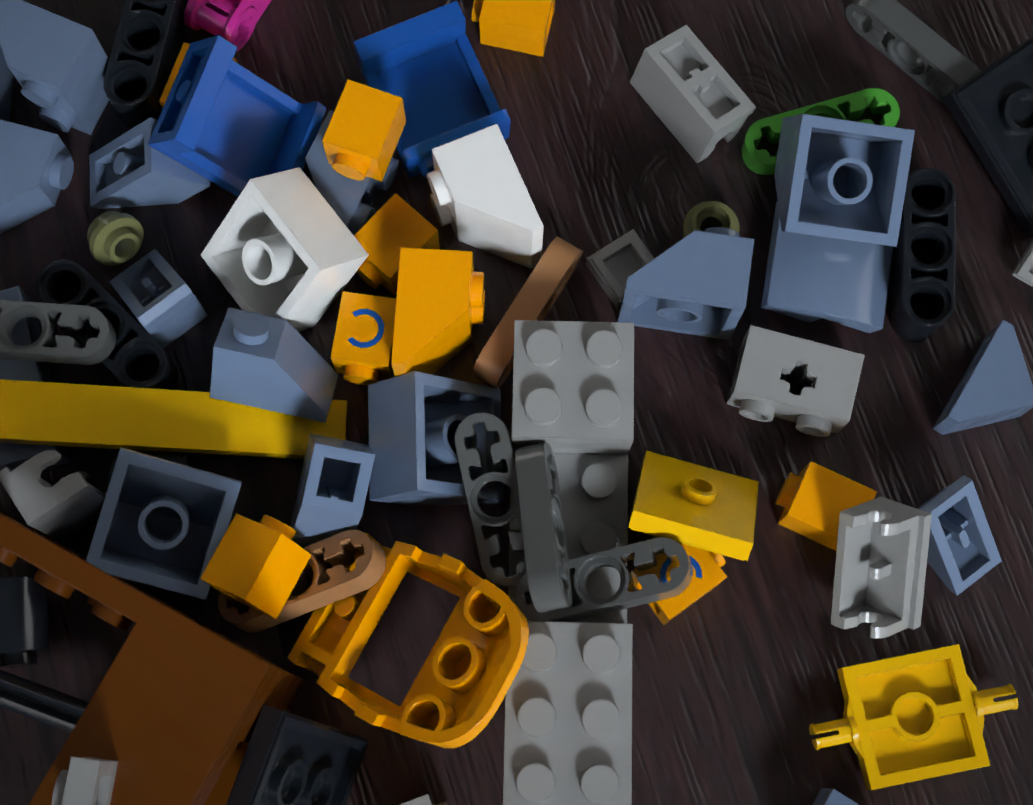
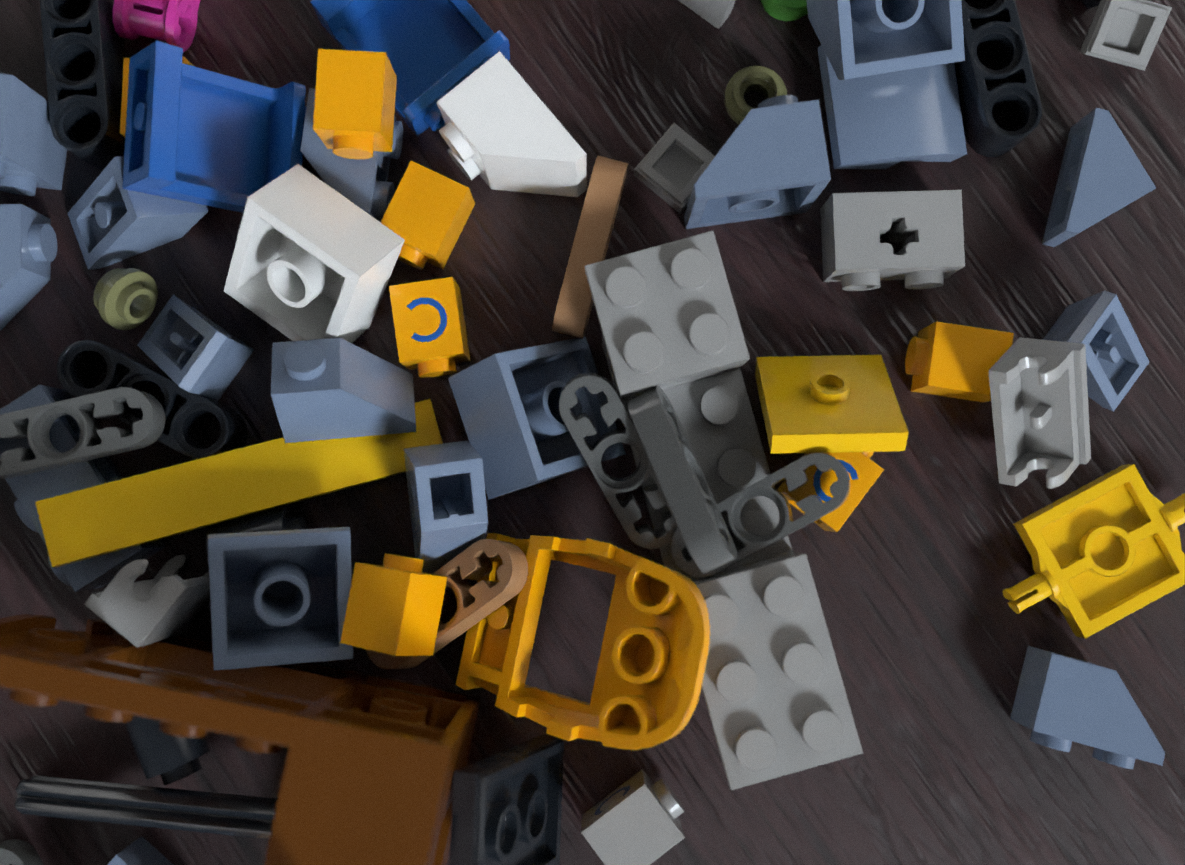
camera: 15 degrees left, 10 degrees up
light orange slope [391,247,485,377] -> none

